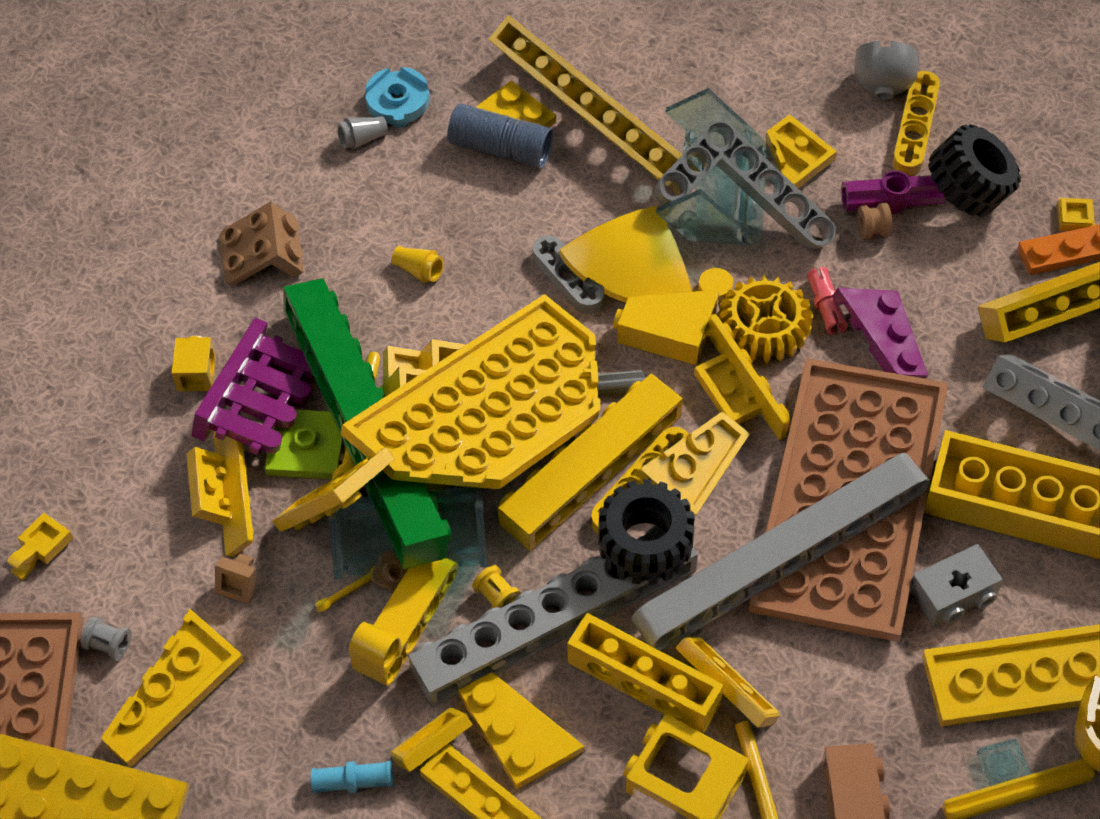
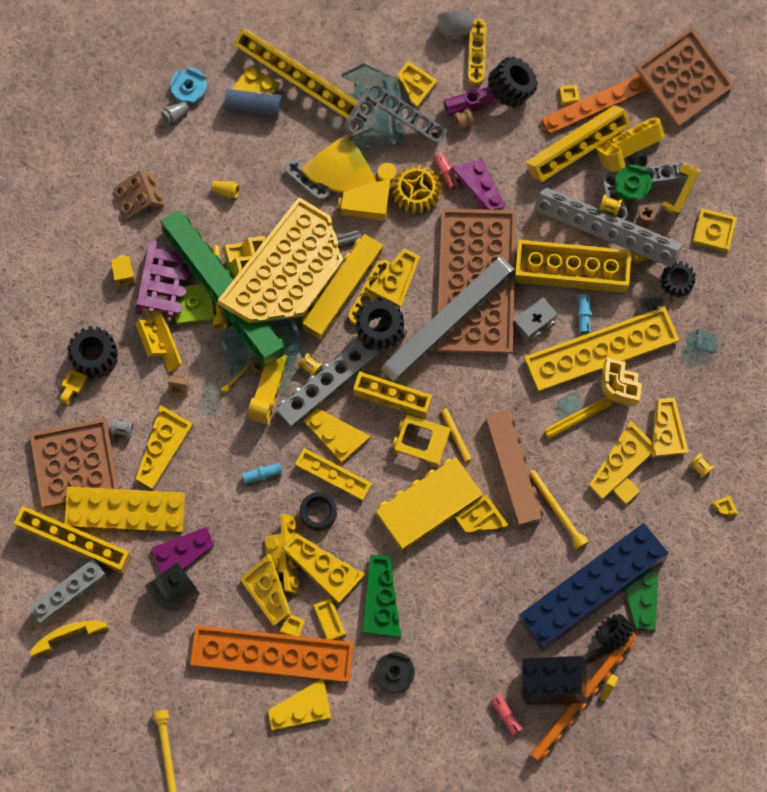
camera: 15 degrees left, 15 degrees up
yellow wing [272,447,395,532] -> none
yellow tile [390,708,472,772] -> none
yellow tile [675,637,780,728] -> none
yellow bracket [694,314,790,440] -> none
none -> black tyre [67,326,118,379]
none -> medium azure pin [577,294,592,334]

